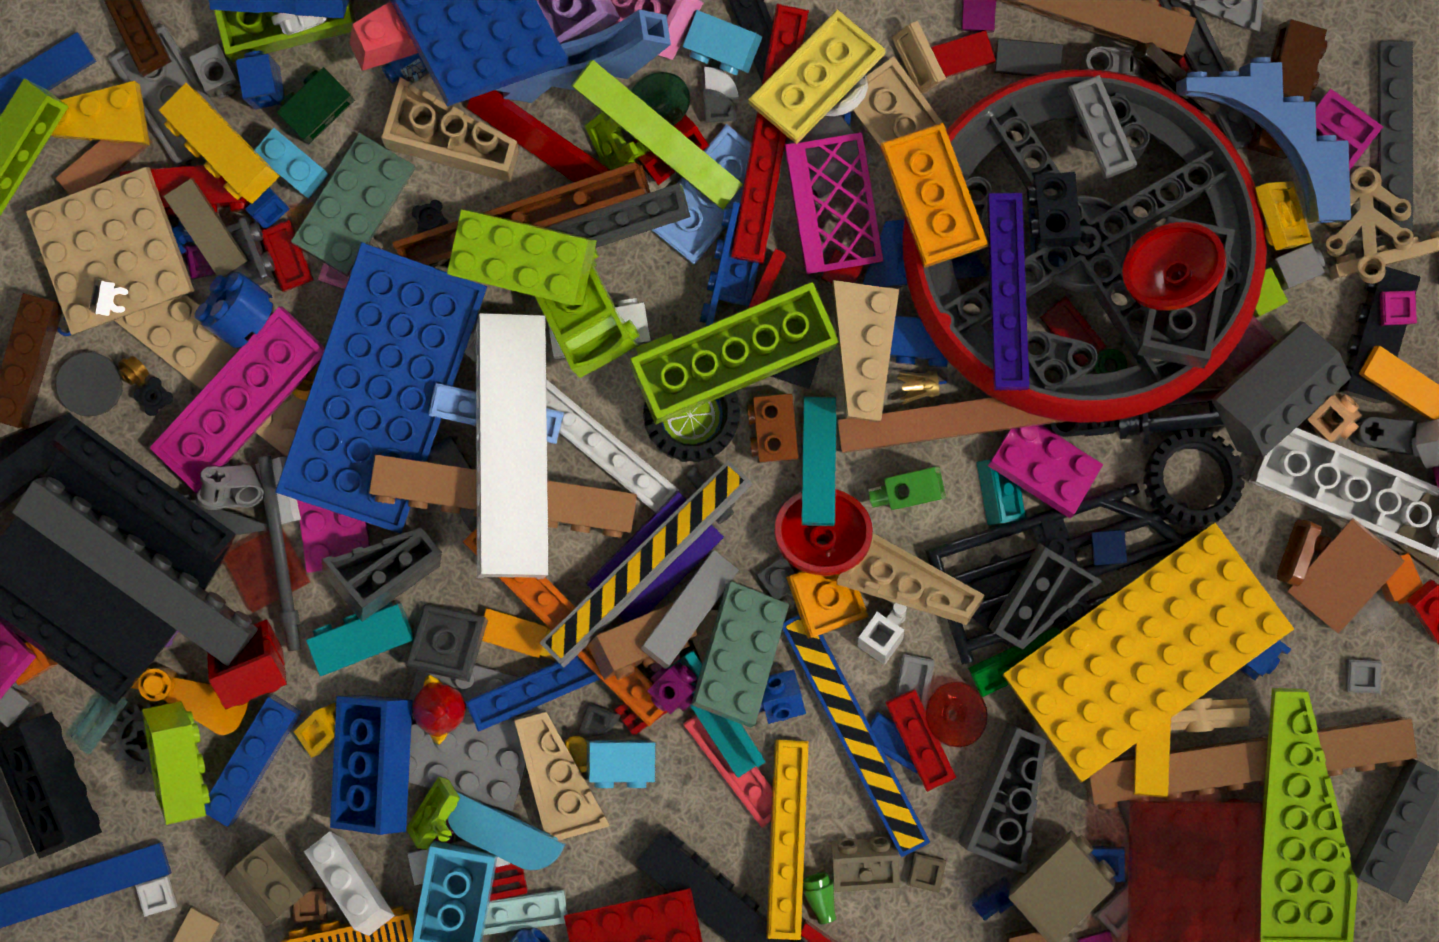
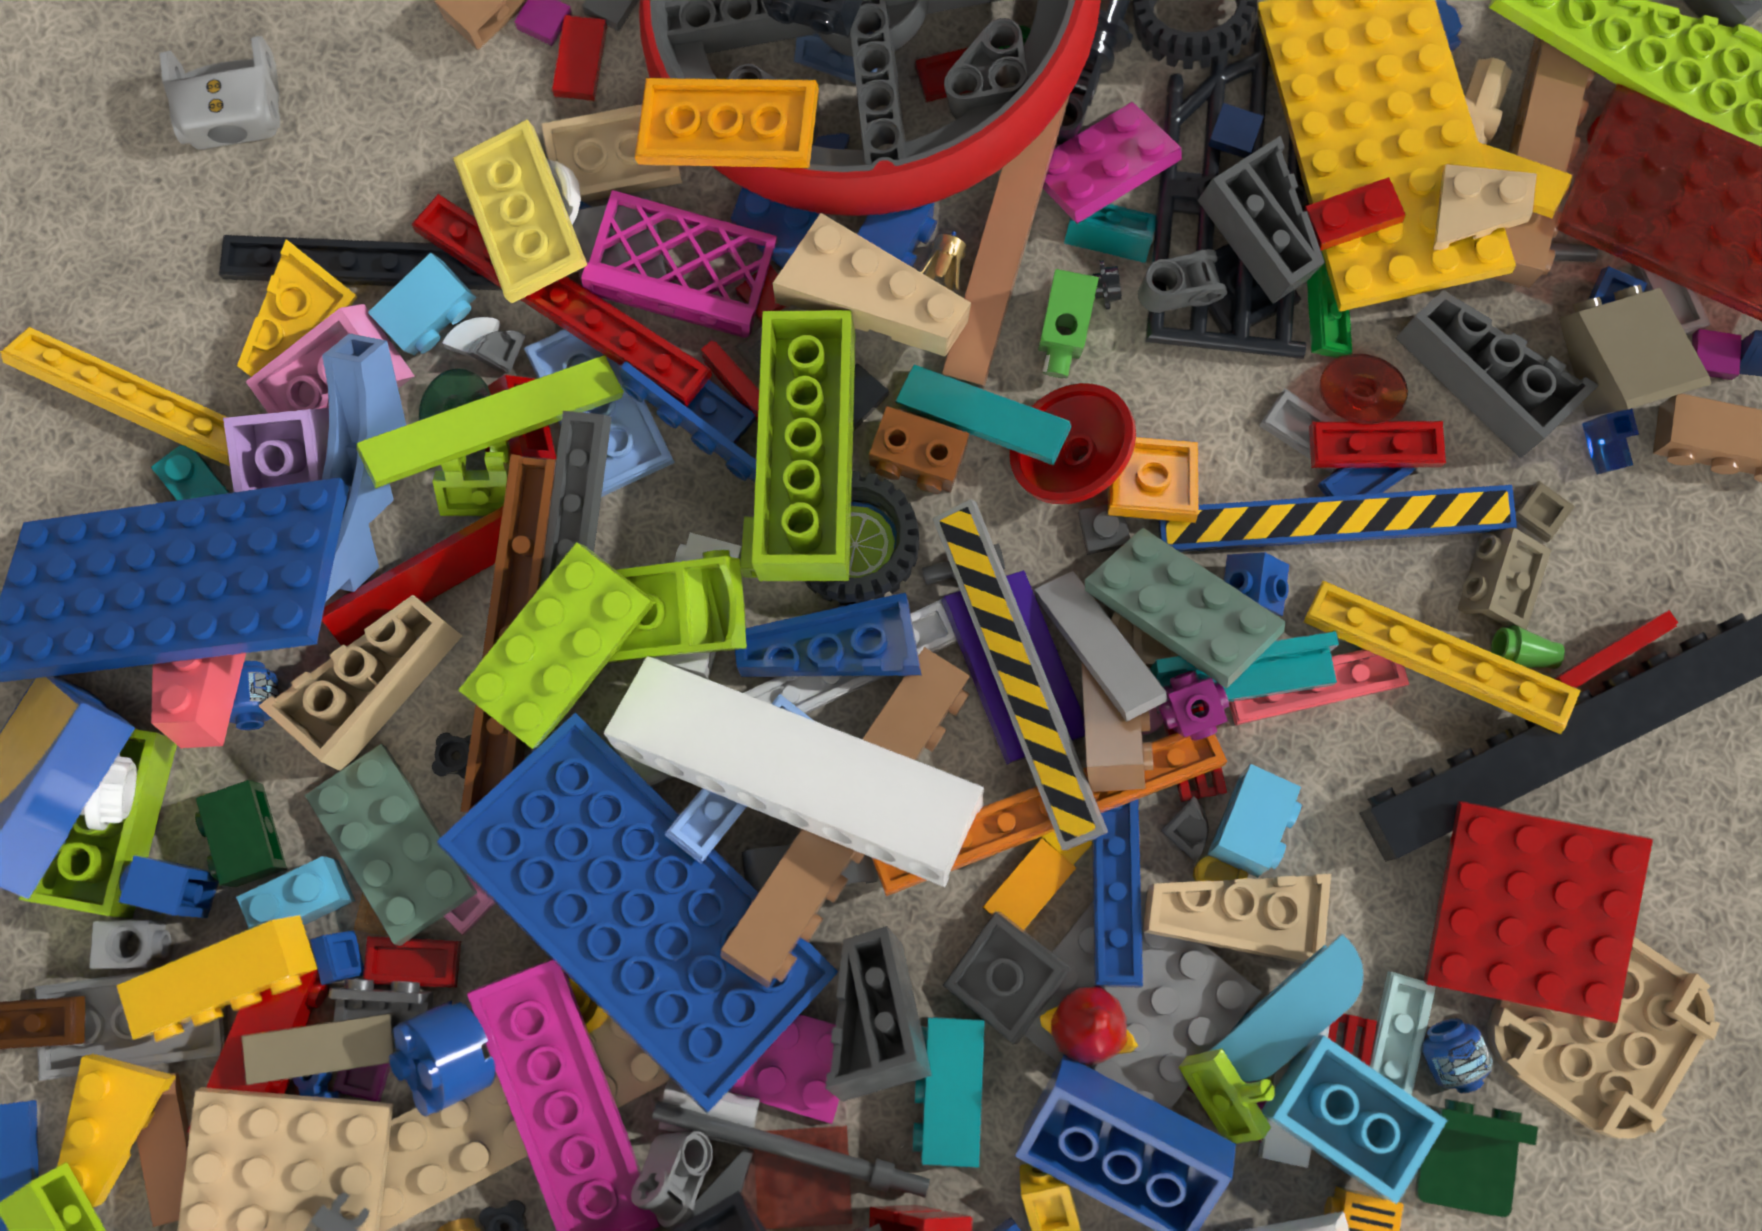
camera: 65 degrees left, 10 degrees down
tan wing [837,533,984,625] -> none
white brick [858,603,907,665] -> none
tan tile [891,21,946,94] -> none
dark purple plate [987,193,1029,390] -> none
none -> blue wing [735,592,922,677]
none -> black plate [1093,260,1122,309]
none -> dark grey piece [1138,249,1227,313]
none -> red plate [1304,177,1406,251]
none -> tan wing [1433,164,1537,250]

